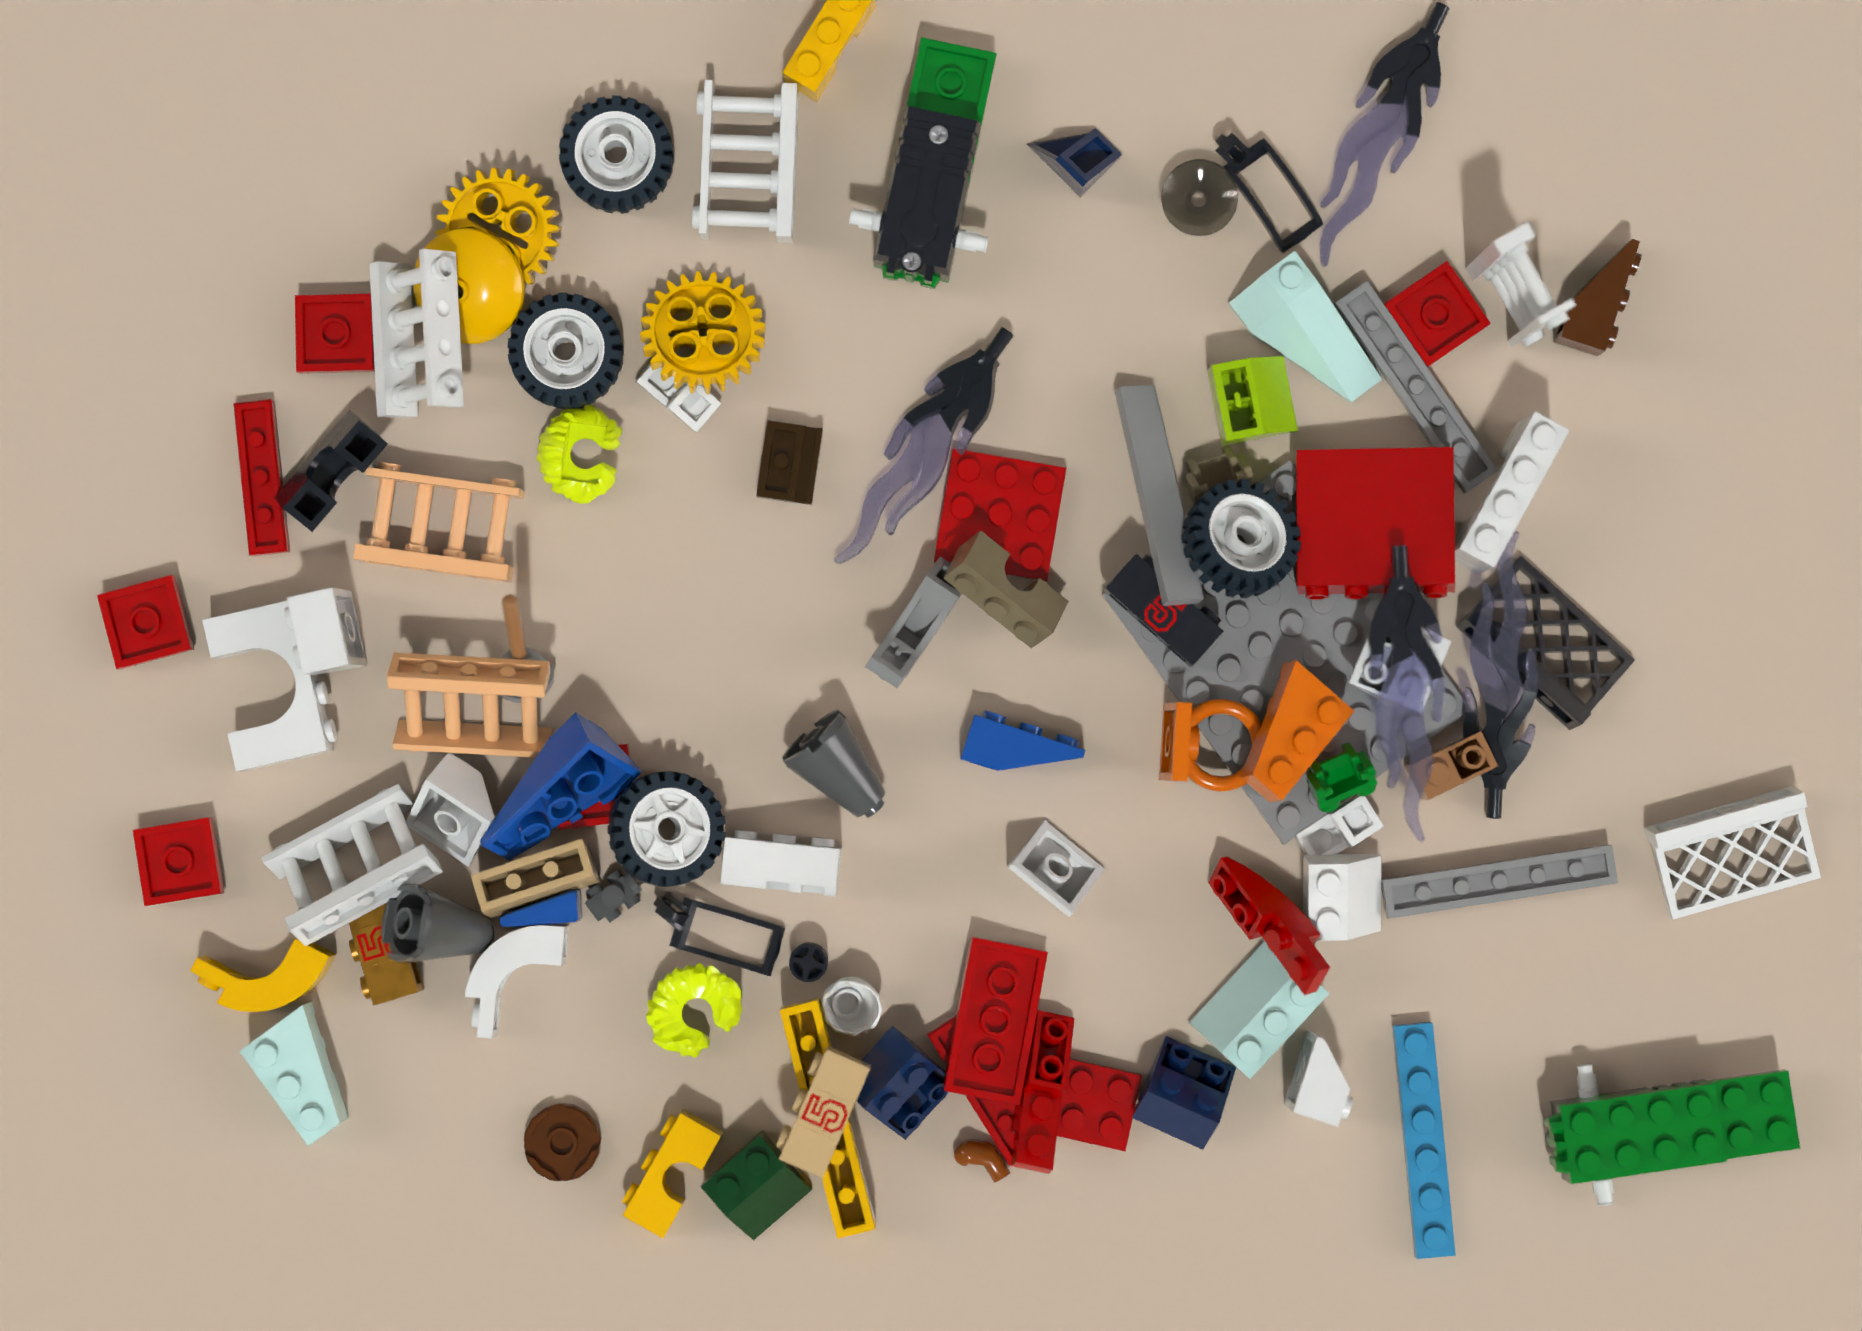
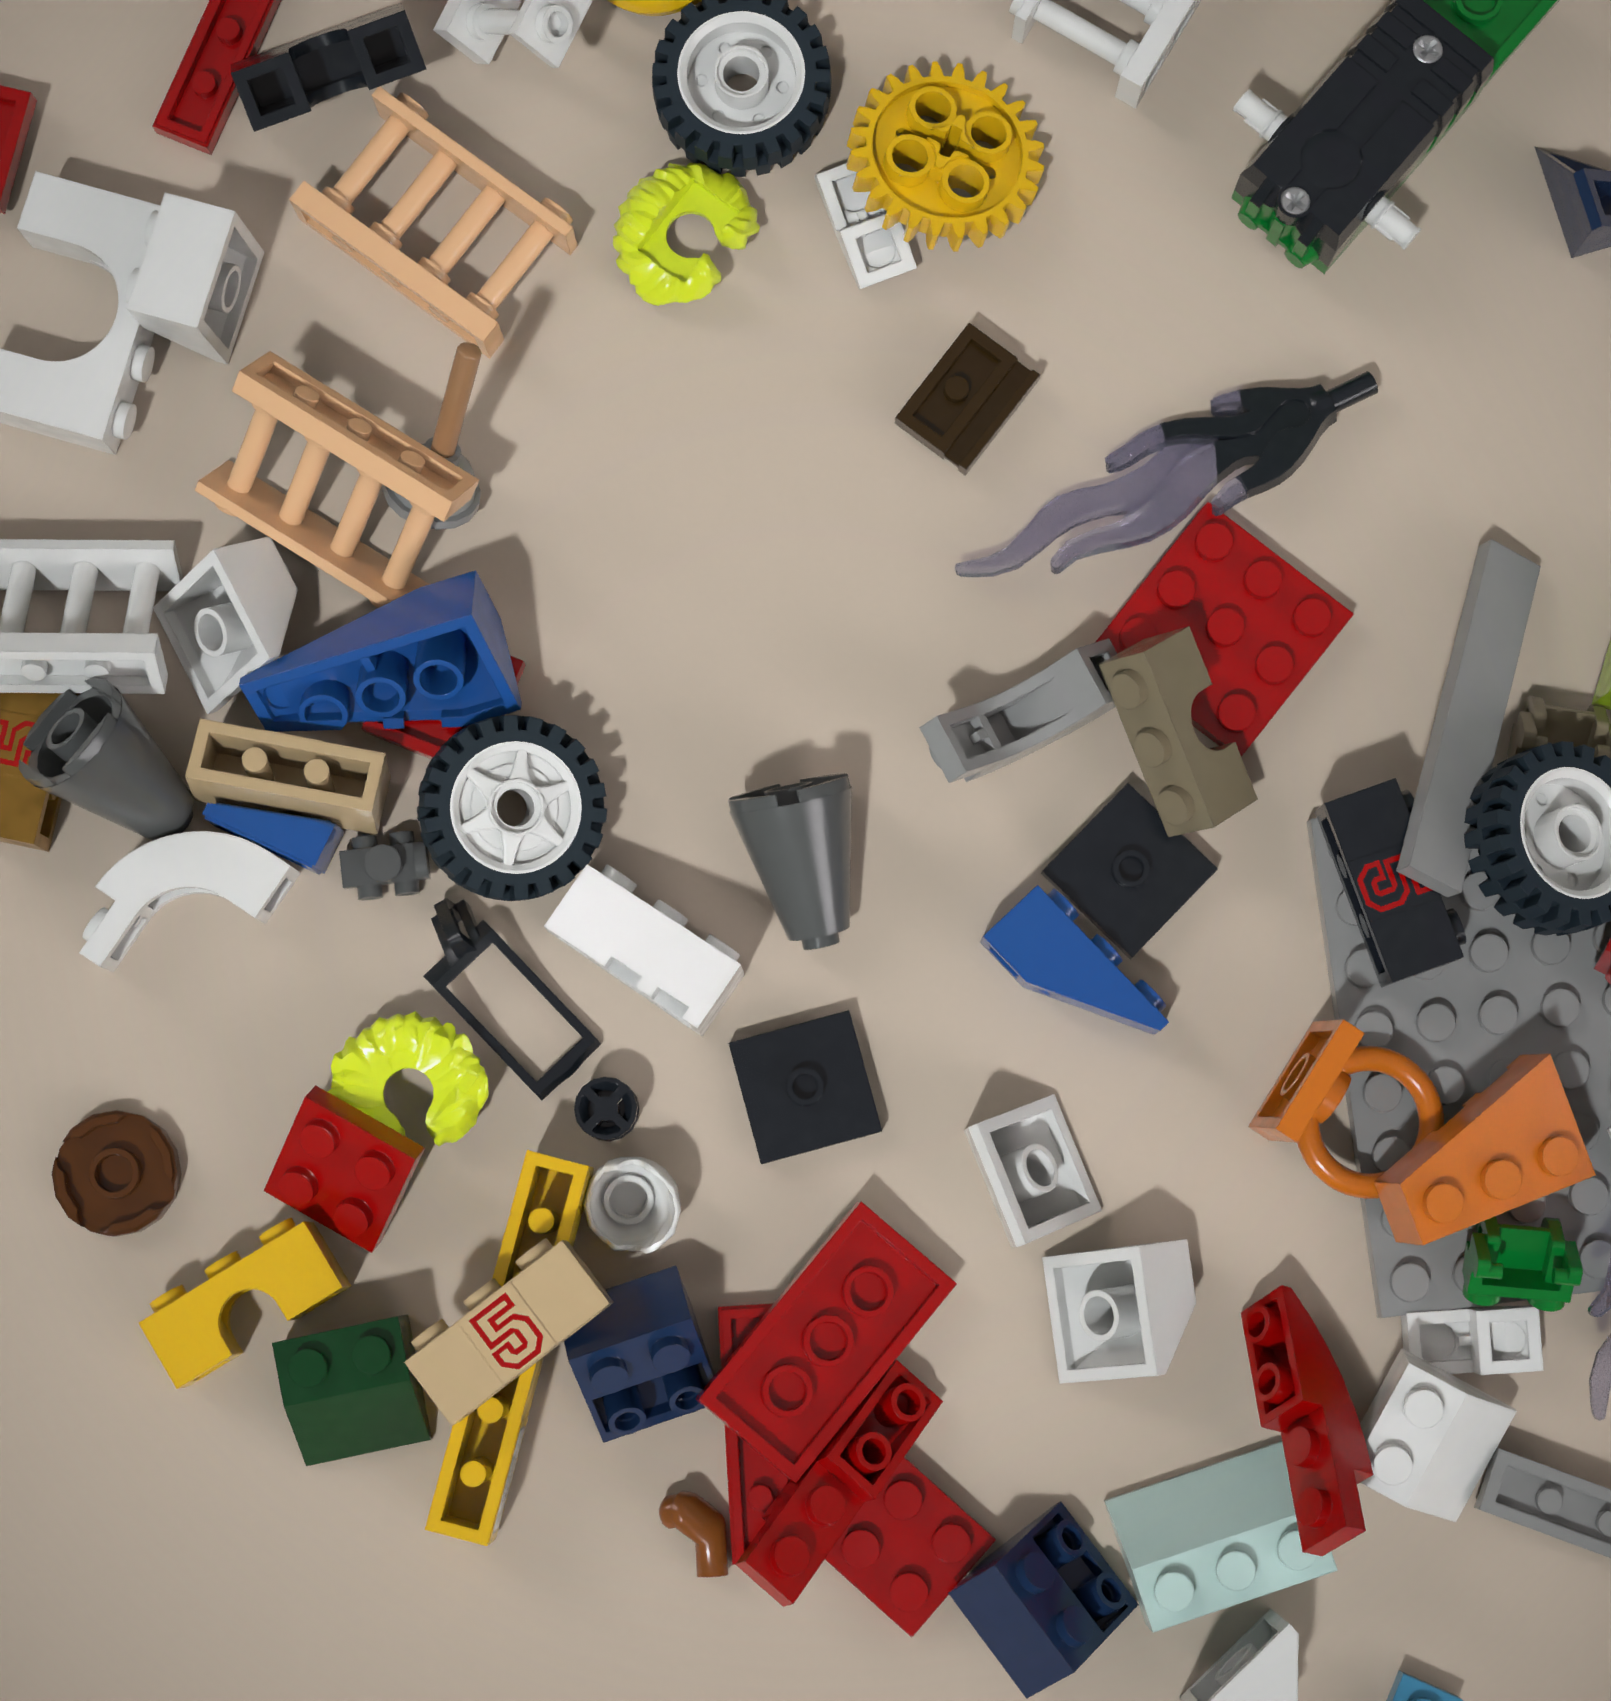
camera: 30 degrees right, 5 degrees down
none -> red plate [264,1085,425,1253]
none -> black plate [728,1010,882,1165]
none -> black plate [1041,783,1218,959]
none -> white slope [1042,1239,1196,1384]

